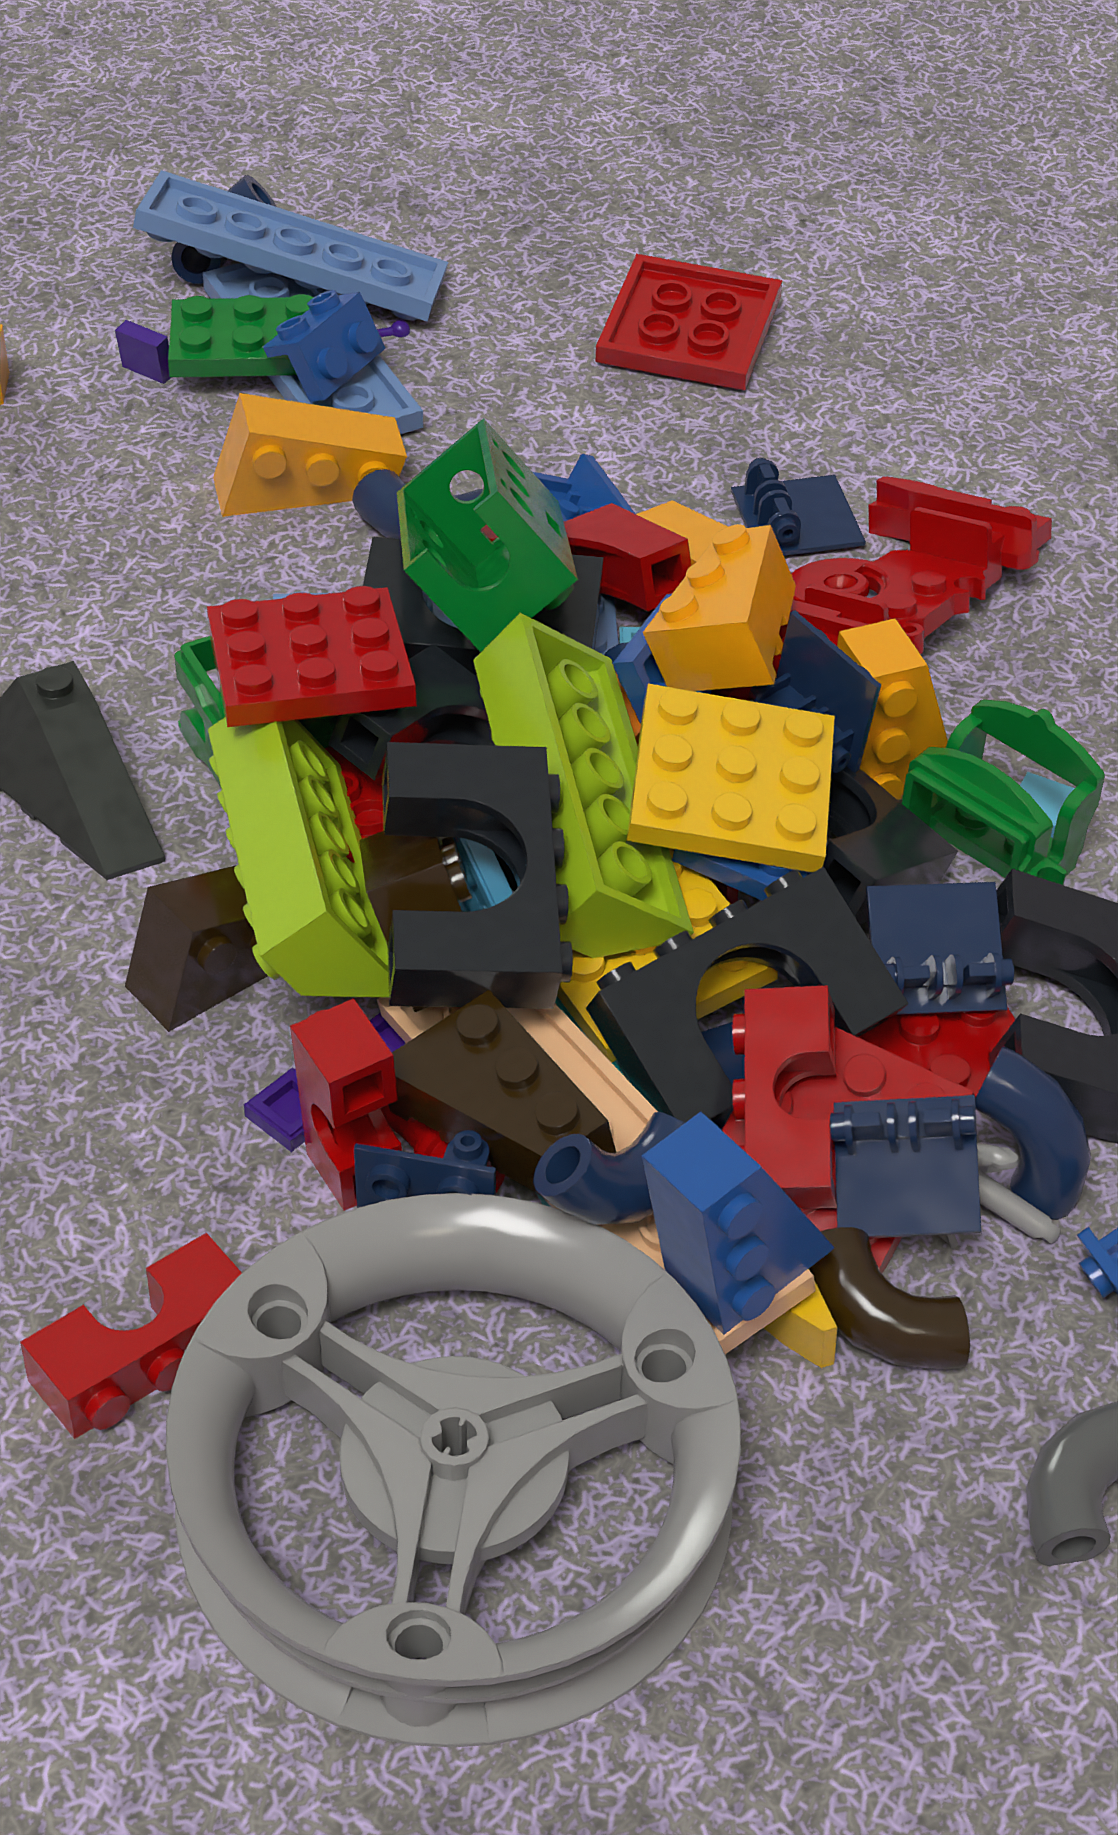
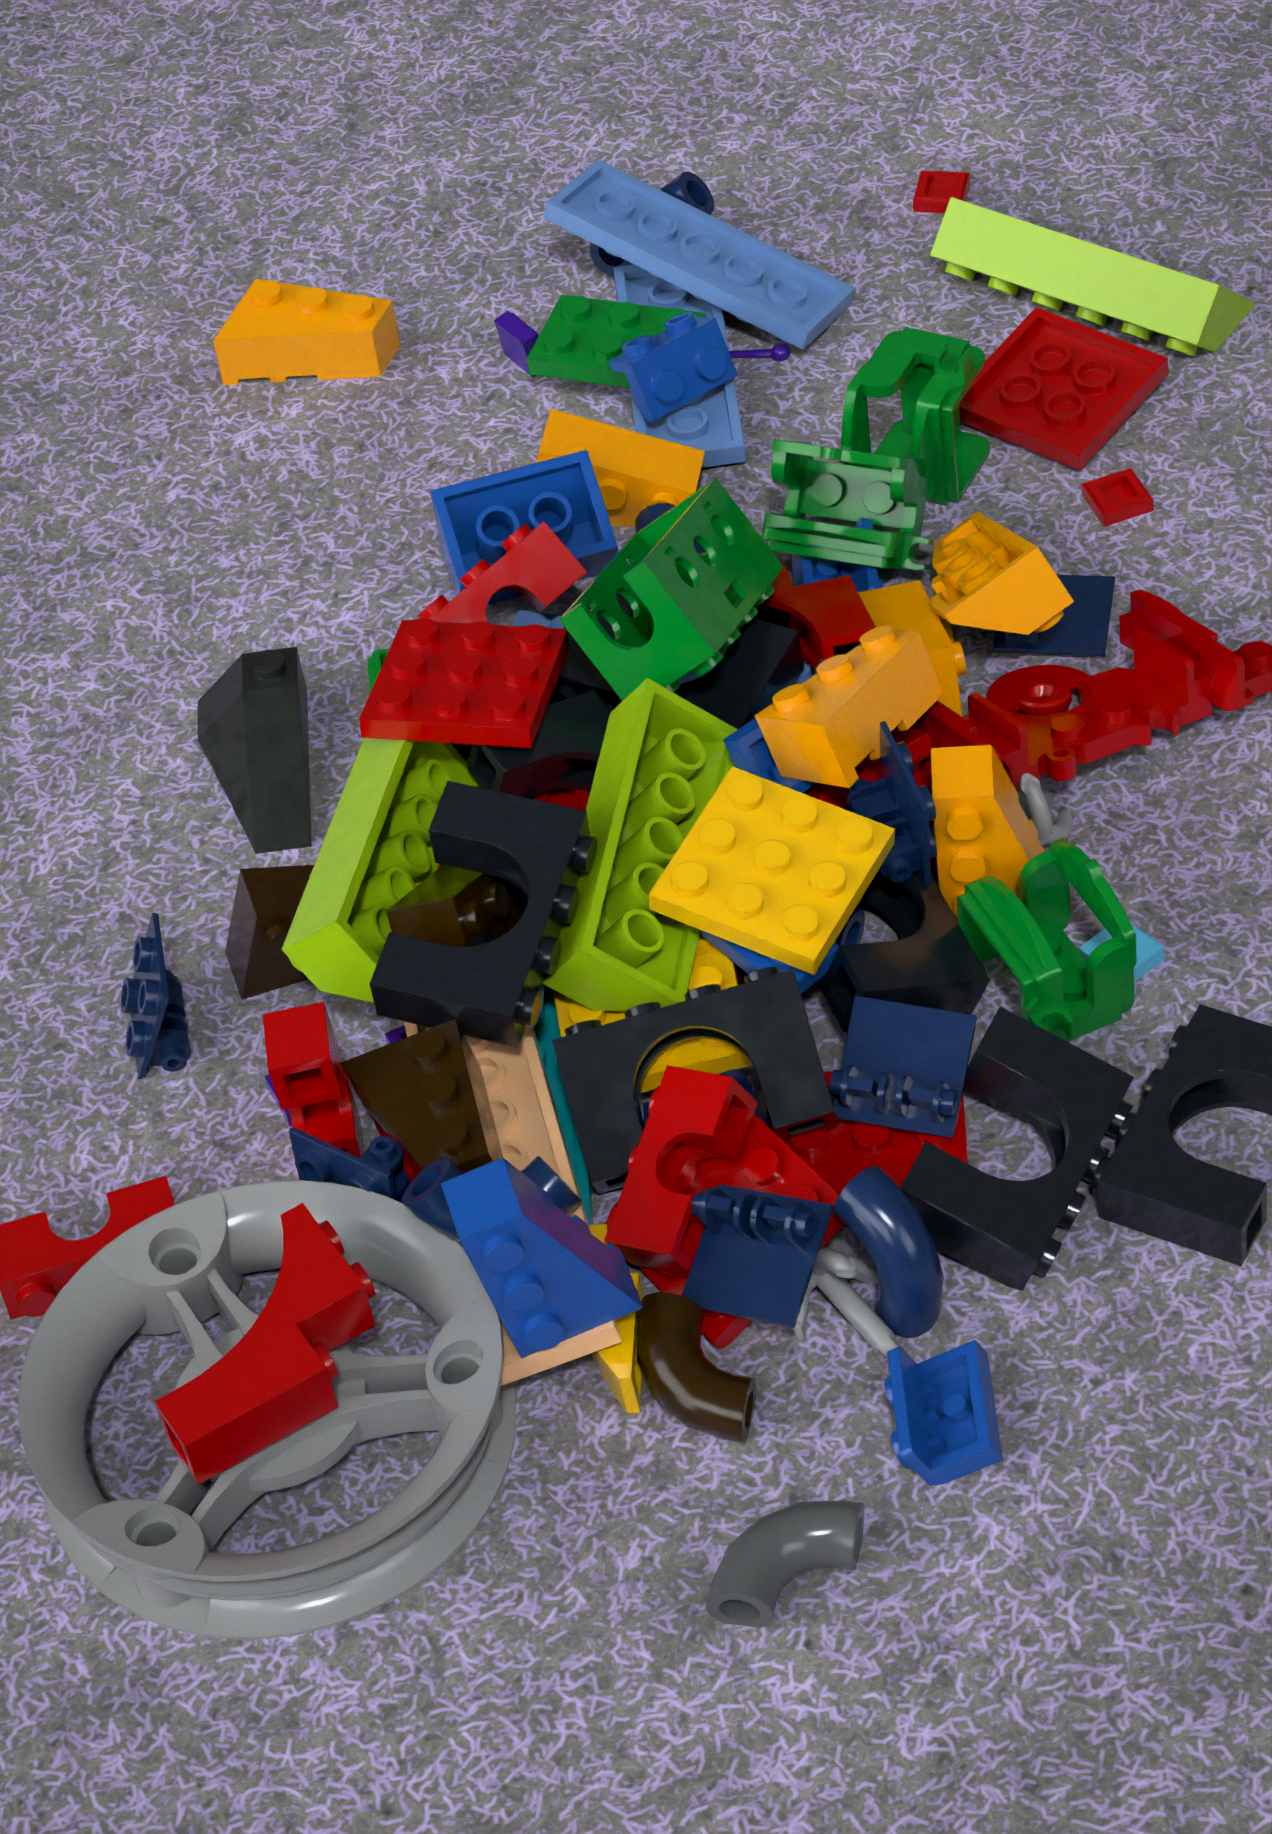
camera: 30 degrees right, 0 degrees up
none -> dark blue hinge [121,913,190,1079]
none -> red arch [155,1203,376,1485]
none -> red arch [417,521,587,623]
none -> blue slope [430,450,618,605]
none -> green animal [761,439,934,570]
none -> green animal [839,327,990,506]
none -> red tile [913,171,970,213]
none -> lime slope [930,197,1256,357]
none -> light orange wedge [930,511,1074,635]
none -> red tile [1081,468,1154,527]

